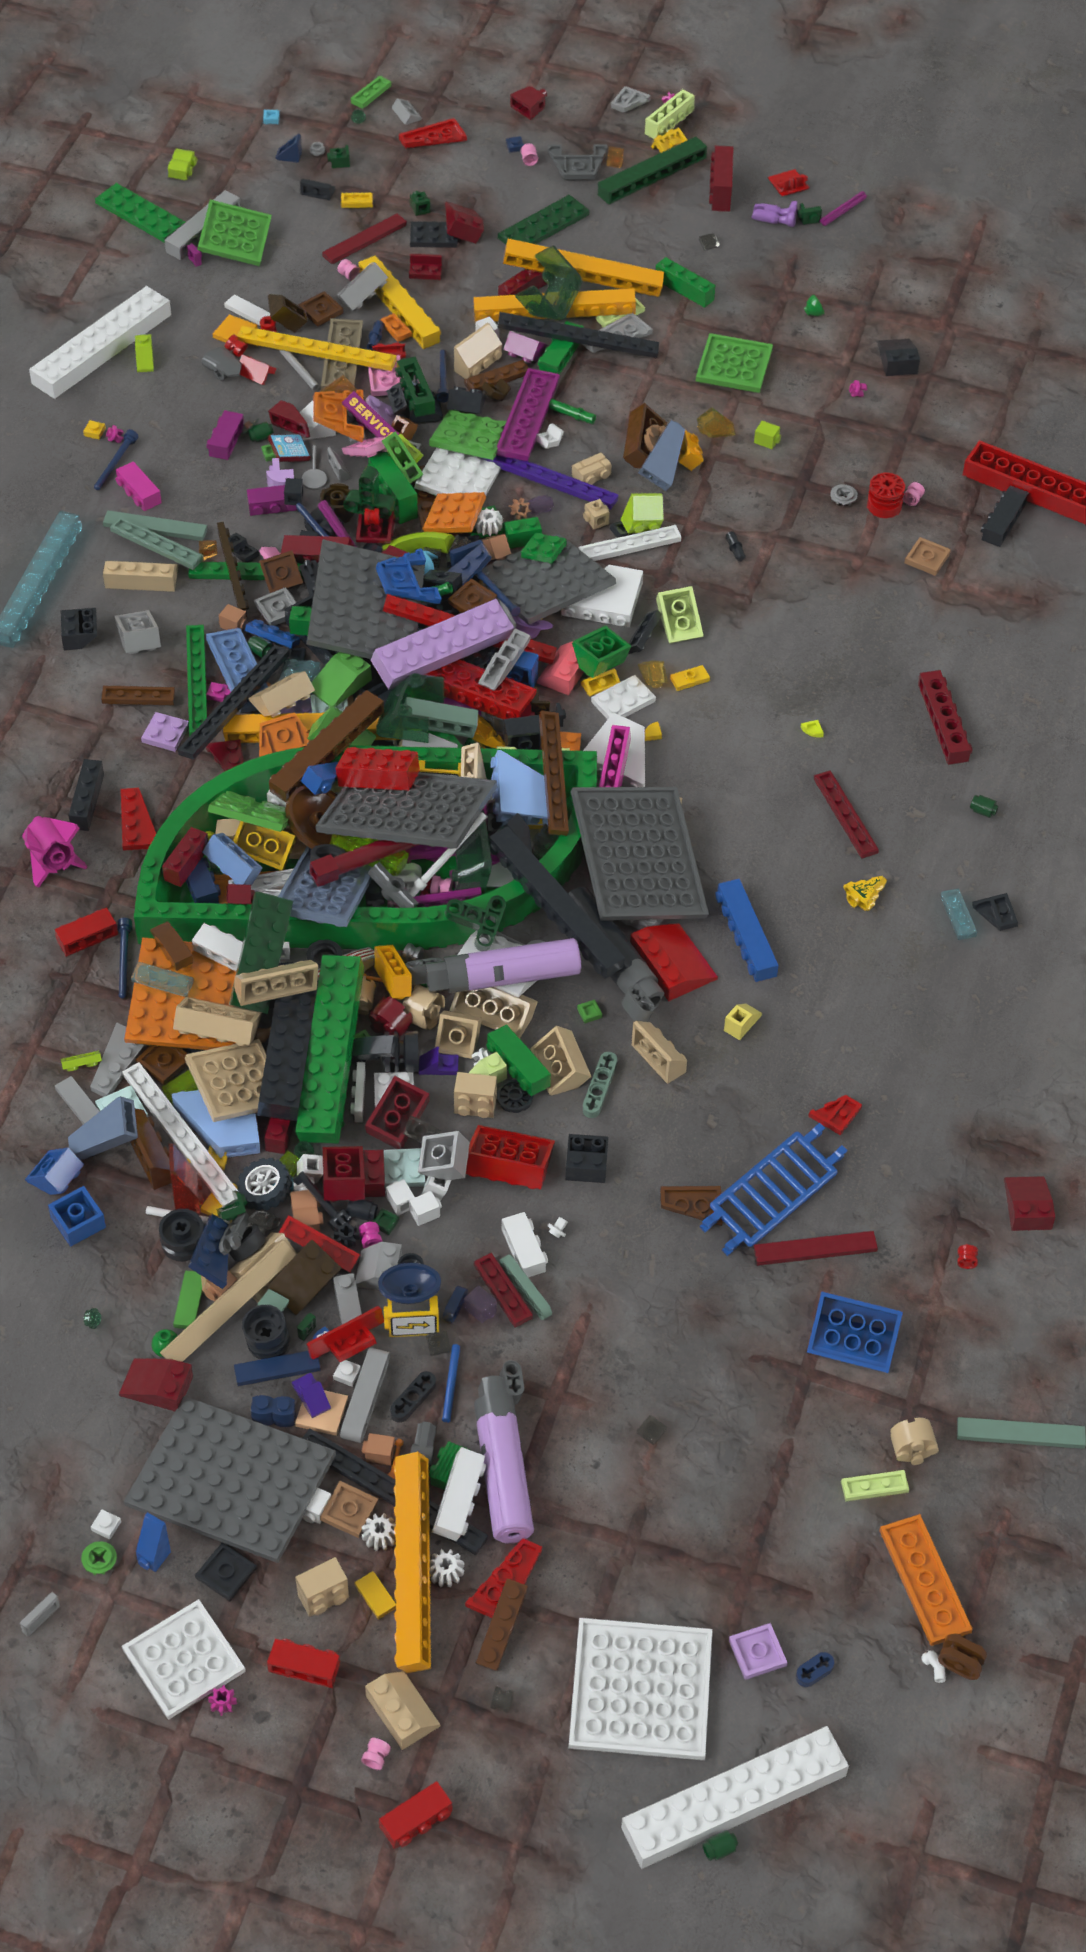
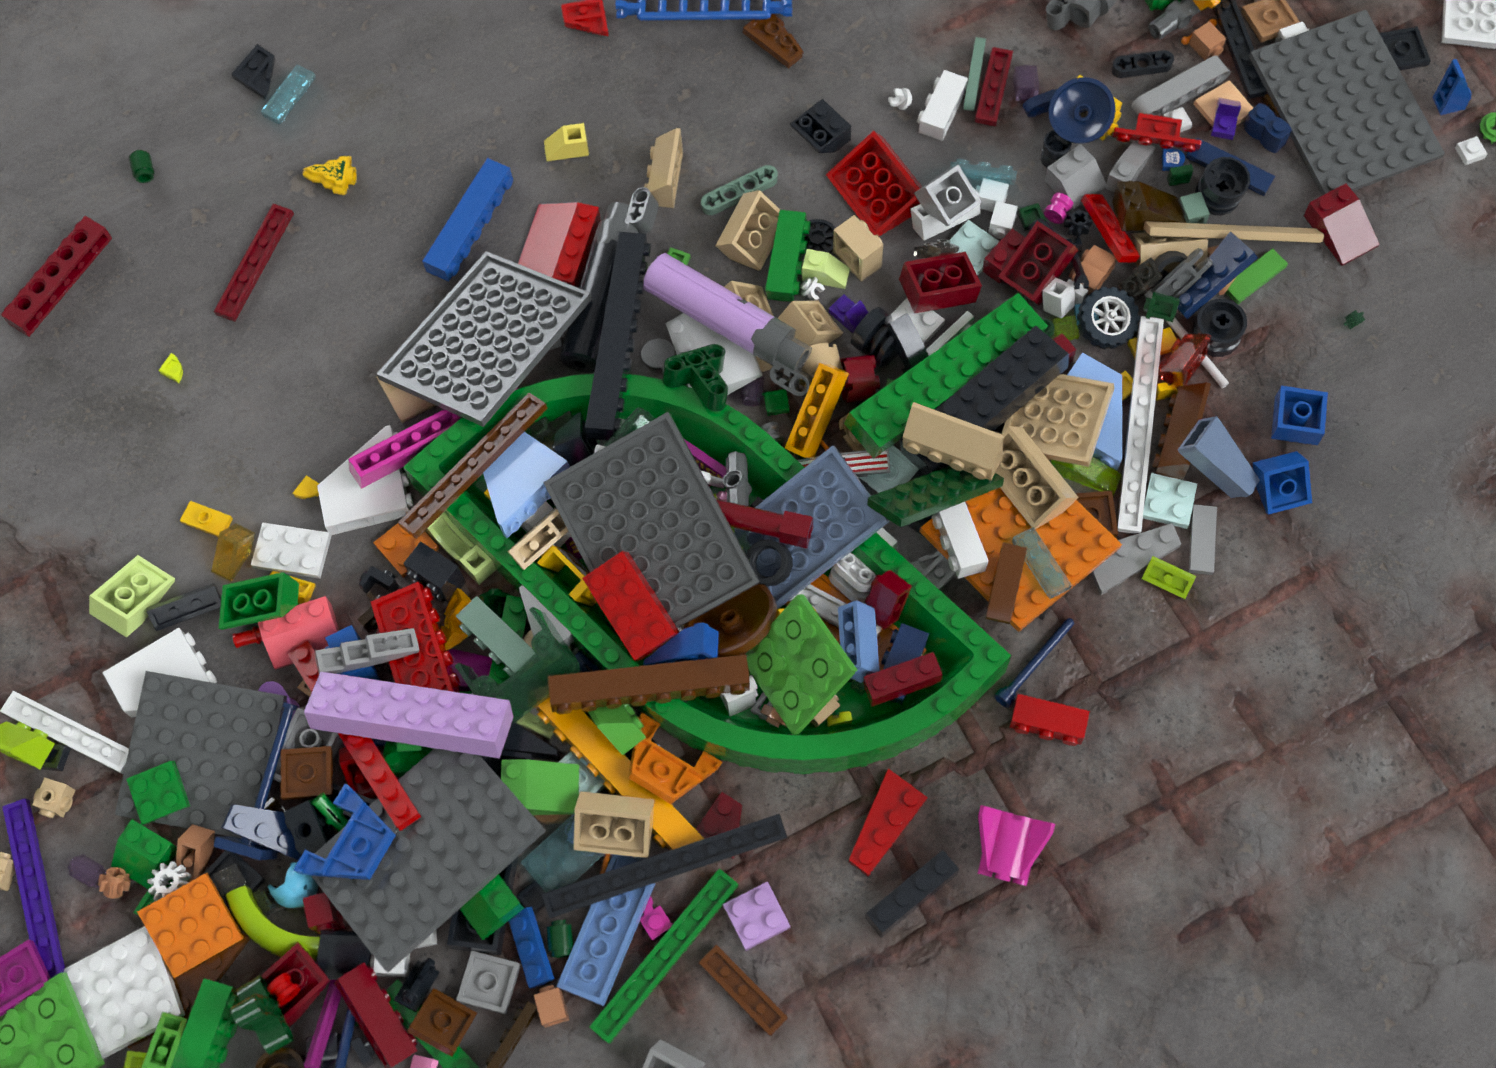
camera: 130 degrees left, 15 degrees up
green brick [151,1329,178,1357] -> none
blue bar [442,1344,460,1423] -> none
none -> clear light blue plate [950,159,1017,185]

